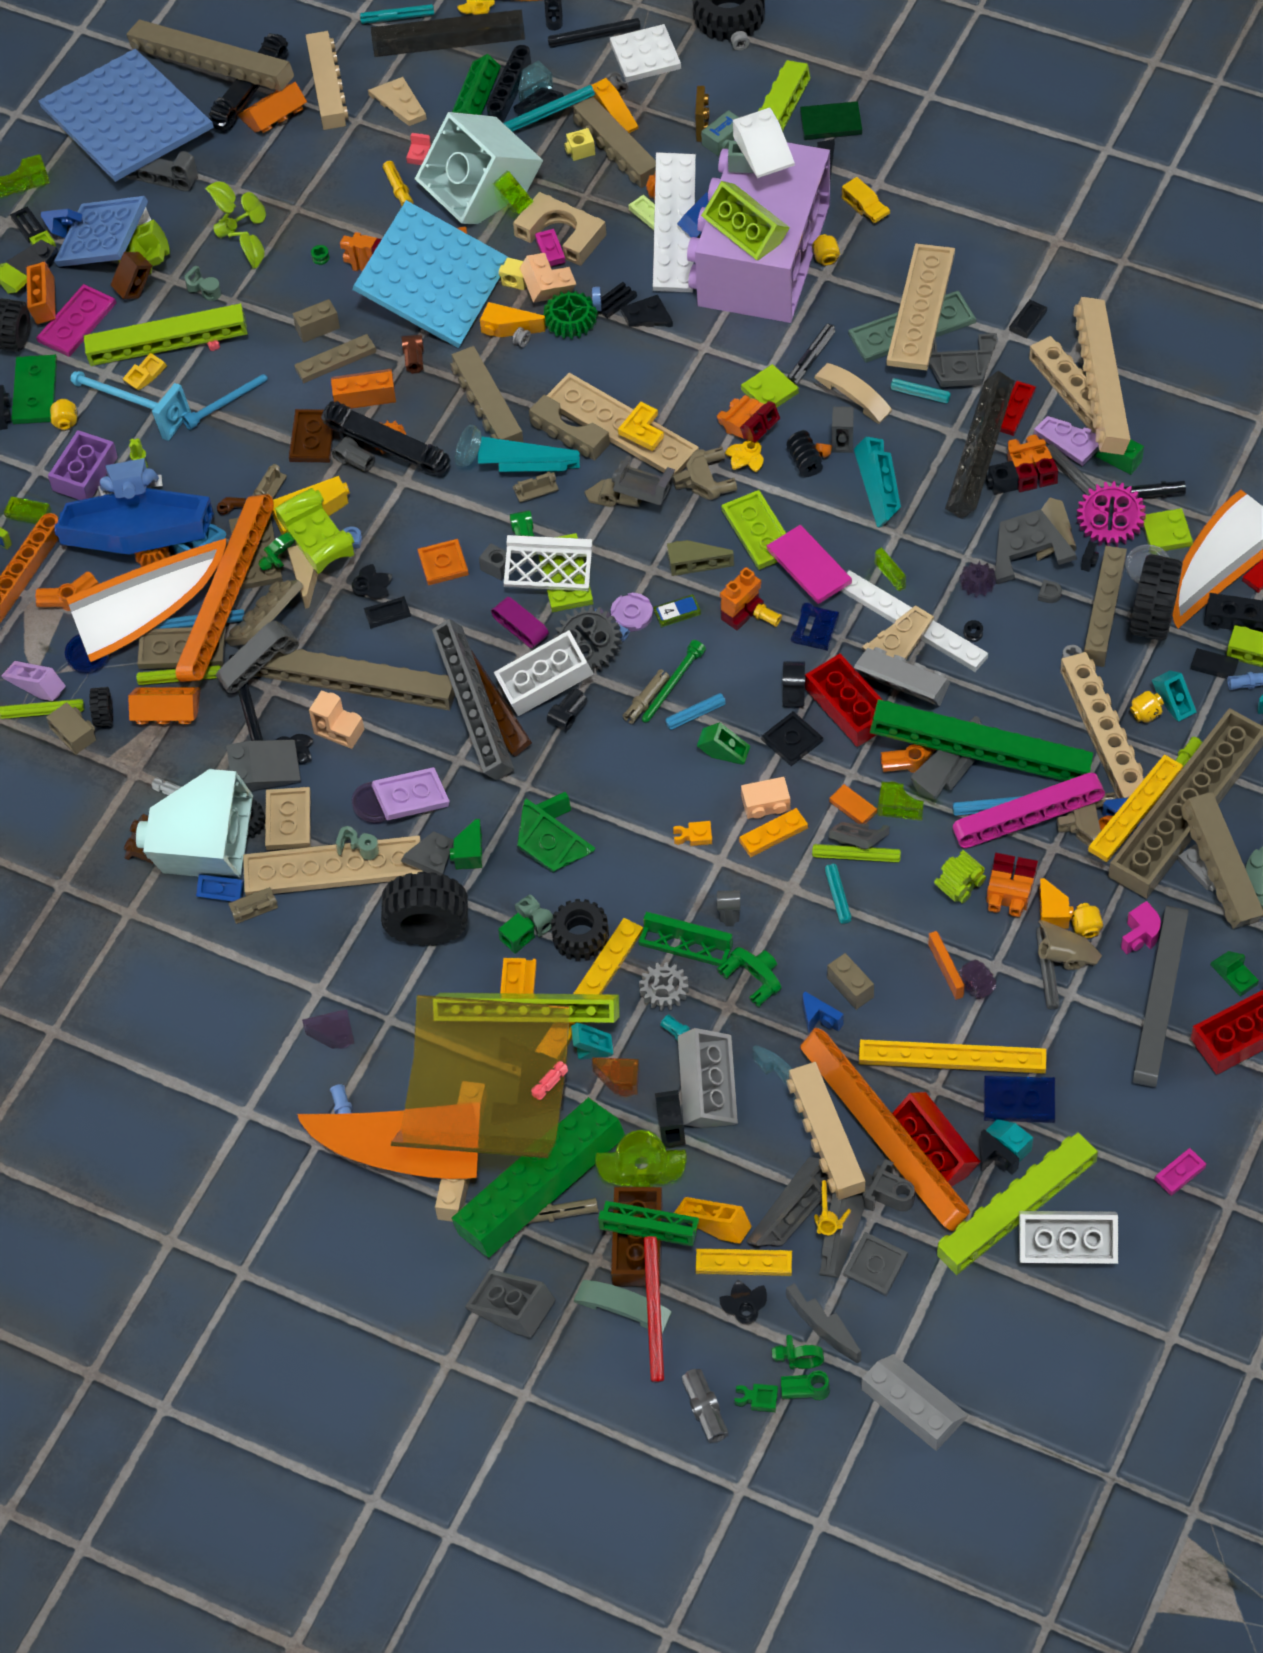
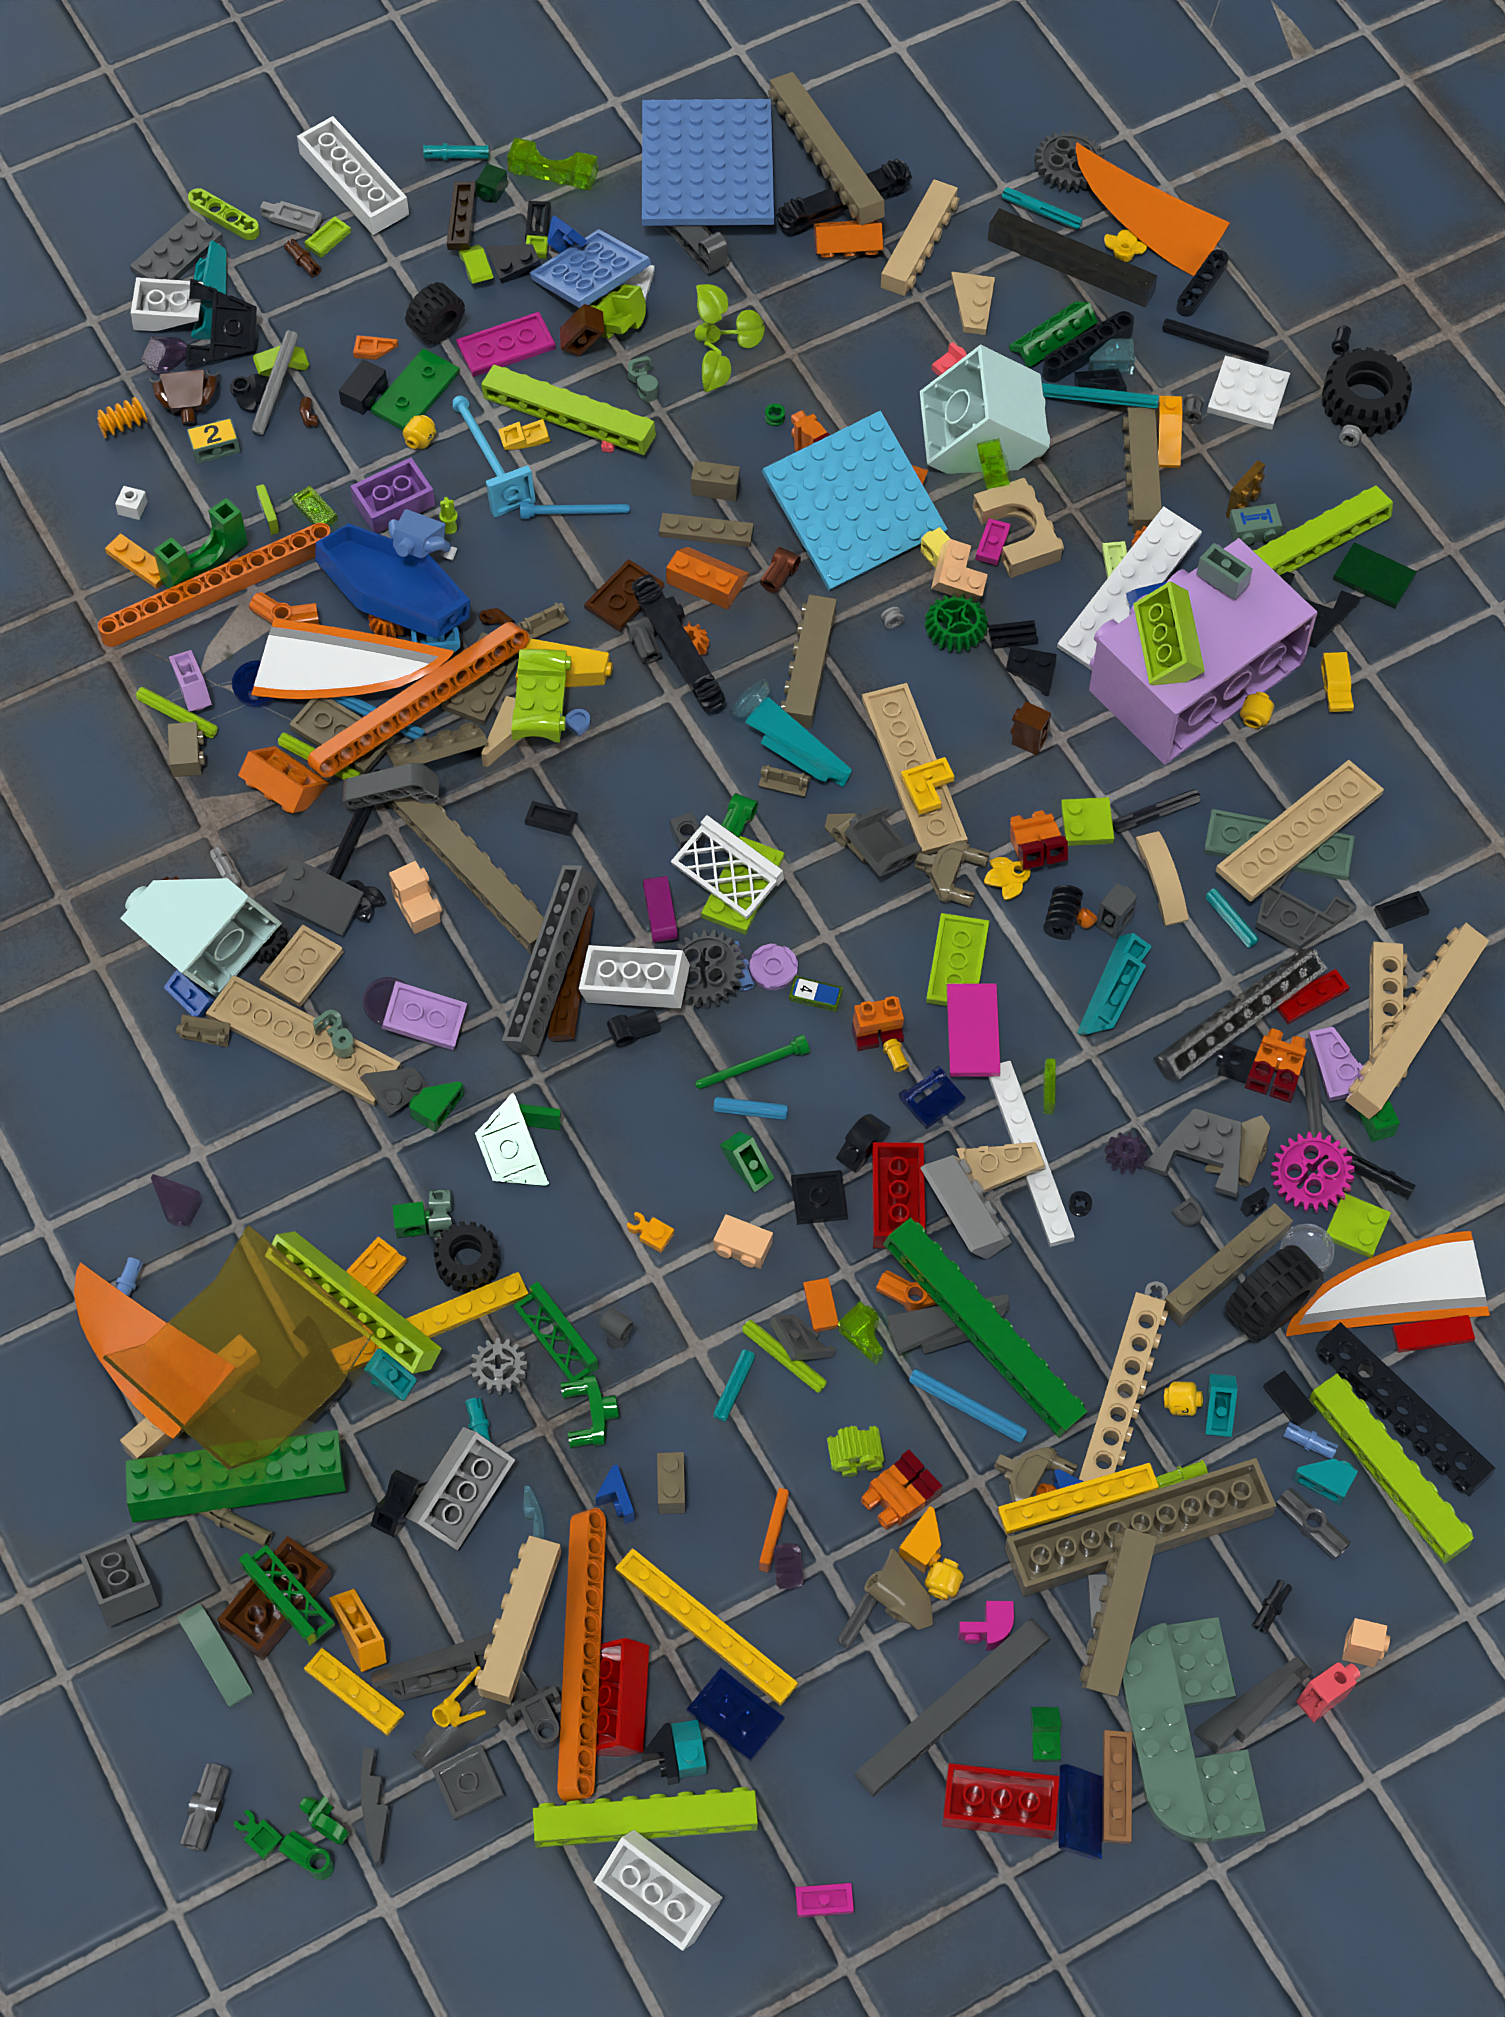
camera: 30 degrees right, 5 degrees up
orange brick [27,261,56,324] -> none
black tyre [89,687,113,727] -> none
green piece [258,532,295,571] -> none
black plate [352,564,392,599] -> none
black tyre [381,872,468,946] -> none
yellow pin [382,161,414,206] -> none
orange tile [417,539,469,586] -> none
light orange slope [480,302,546,337] -> none
dark tan arch [529,394,610,461] -> none
coral axle [531,1061,568,1100] -> none
light yellow brick [564,128,595,161] -> none
medium blue tile [592,287,601,311] -> none
clear orange slope [592,1057,640,1096] -> none
clear neon green piece [595,1130,687,1187] -> none
dark tan pin [623,669,670,724] -> none
red axle [644,1236,664,1382] -> none
olive slope [667,540,734,576] -> none
black plate [719,1280,767,1324] -> none
white slope [733,108,795,178] -> none
light orange plate [739,808,808,858] -> none
light grey slope [862,1354,968,1451] -> none
dark pink beam [952,773,1105,848] -> none
none -> reddish brown brick [1010,701,1051,756]

